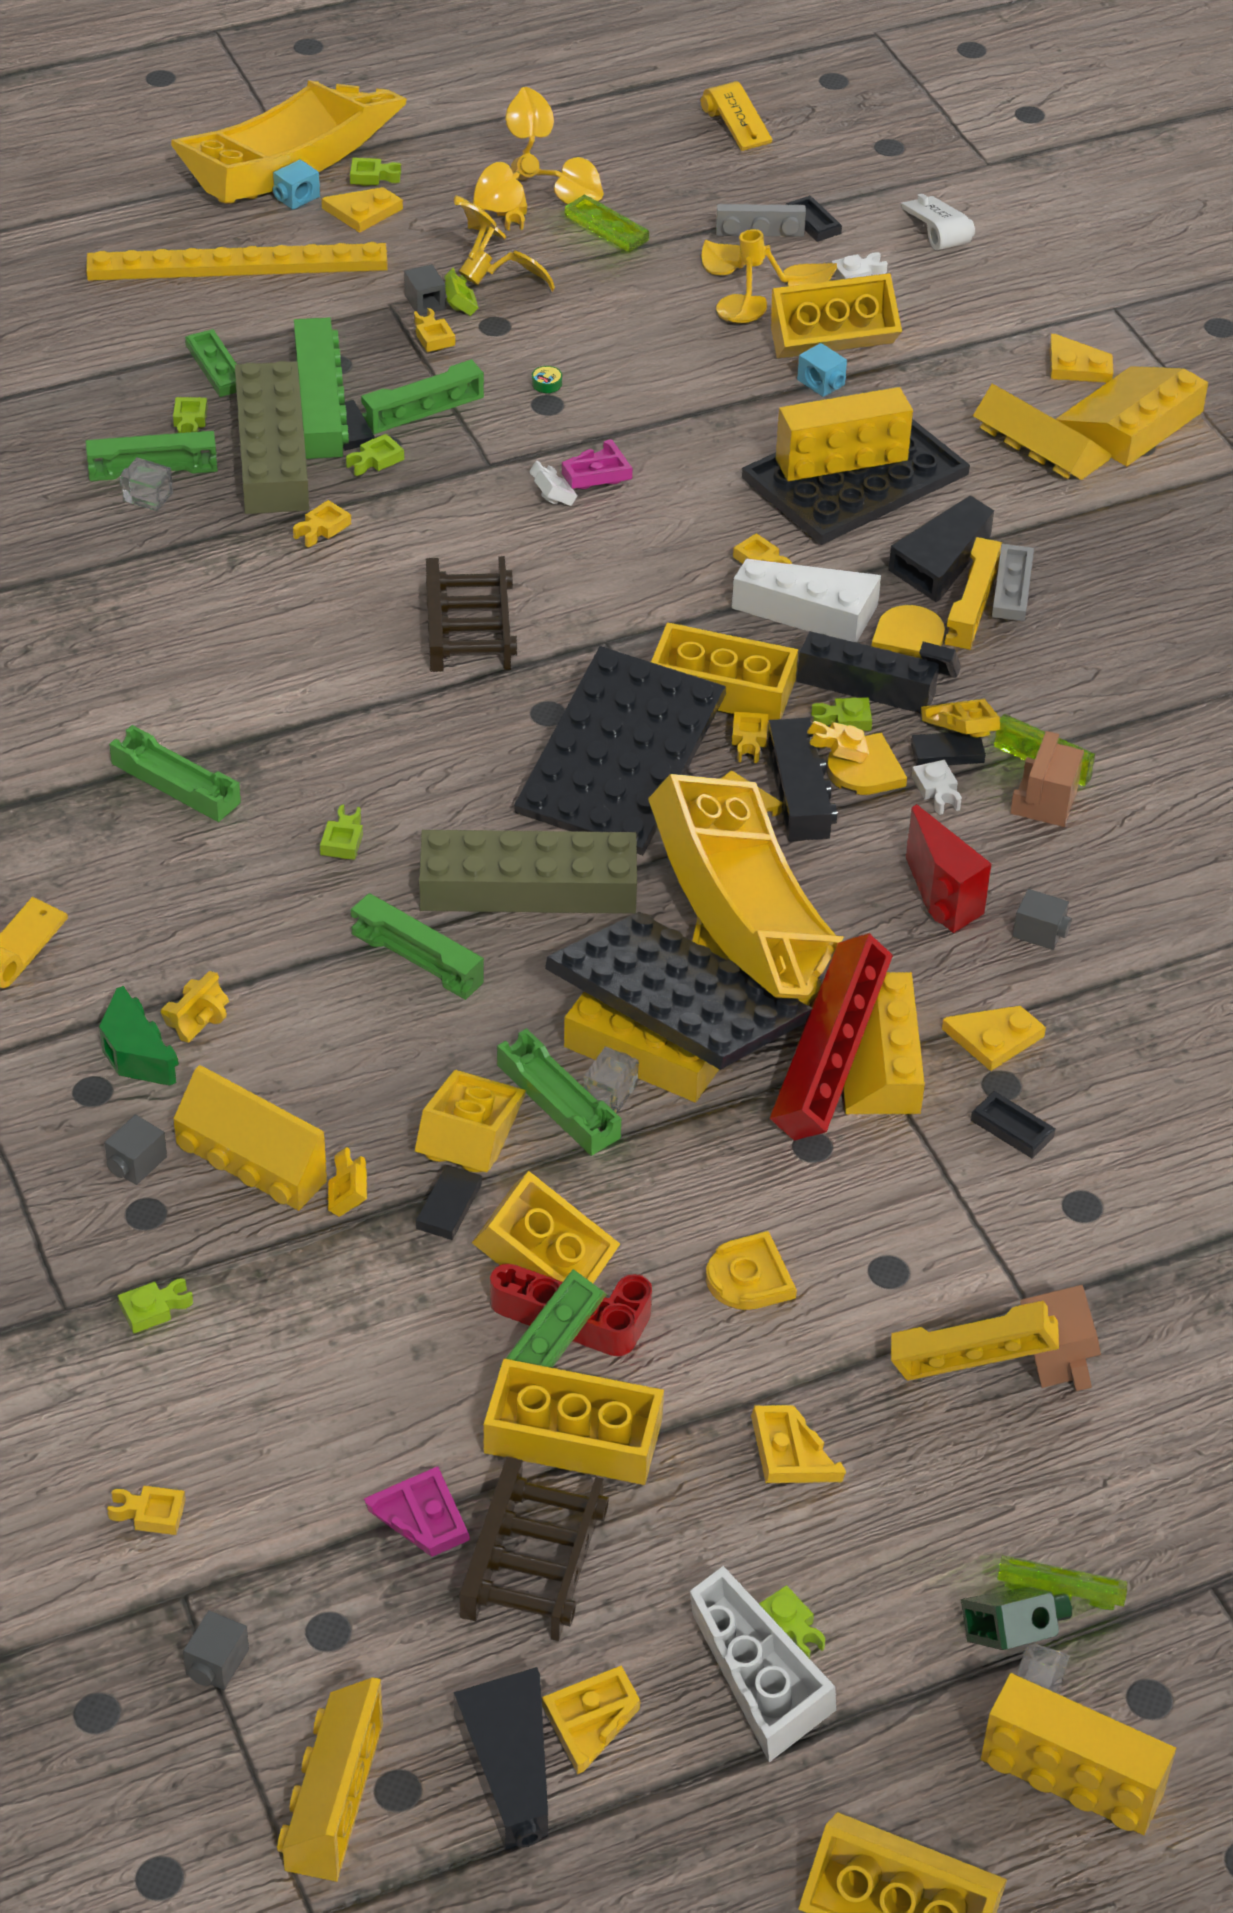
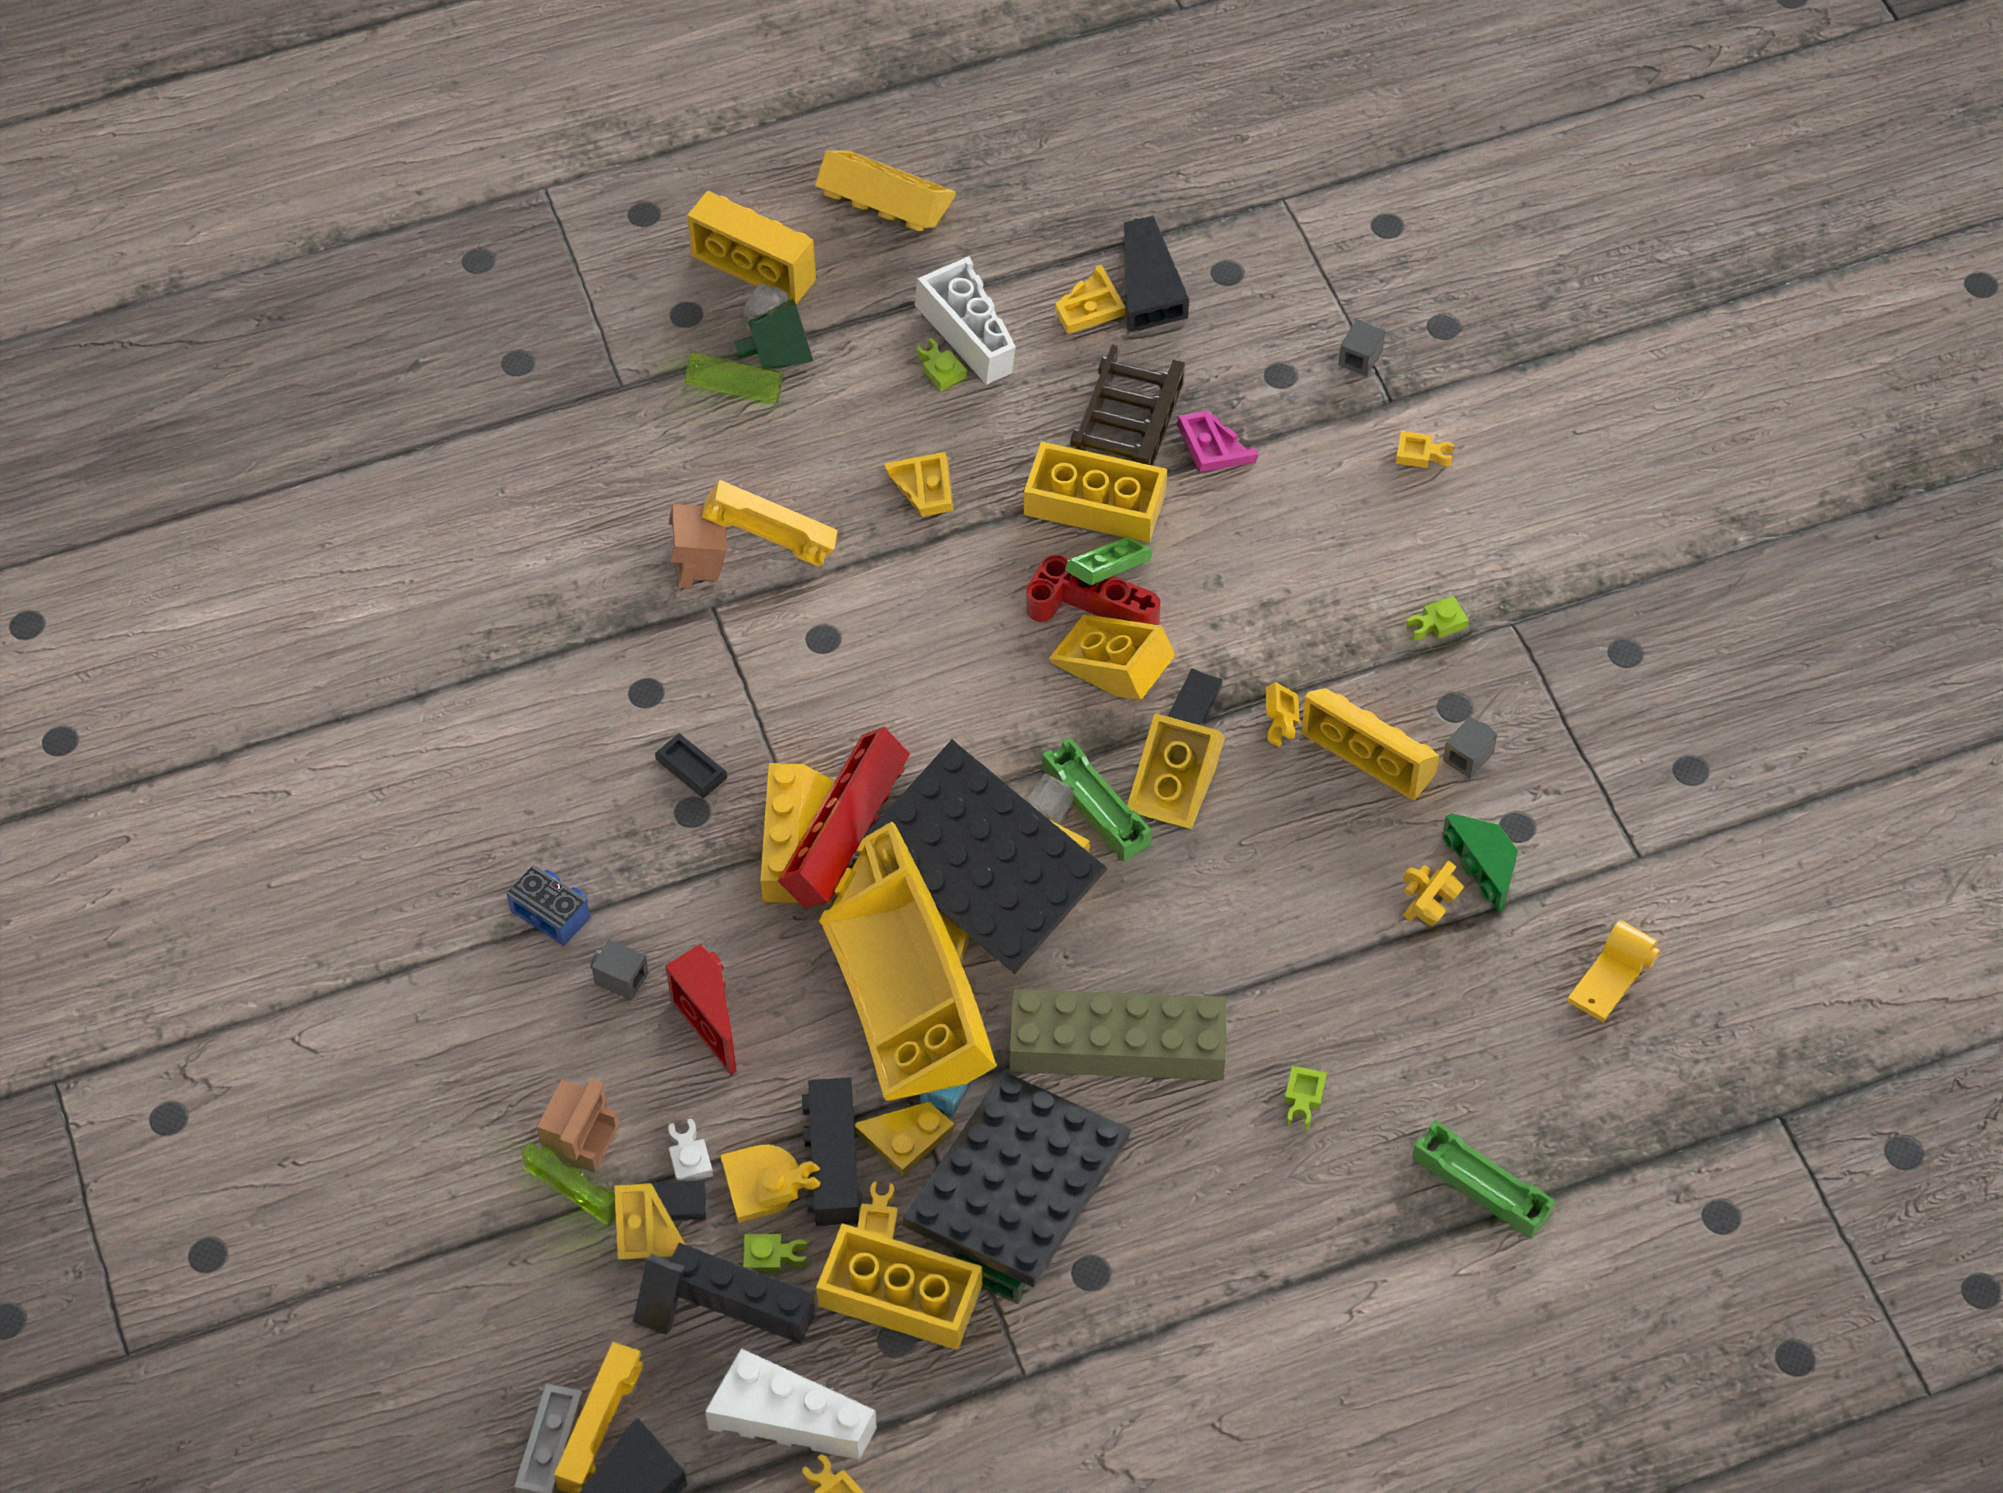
camera: 175 degrees left, 10 degrees up
yellow slope [277,1677,383,1882] -> none
bright green piece [351,893,484,1000] -> none
dark brown fence [426,556,517,672] -> none
yellow tile [706,1231,797,1310] -> none
yellow tile [871,605,945,658] -> none
yellow wing [942,1006,1046,1071] -> none
none -> brick [506,864,590,946]

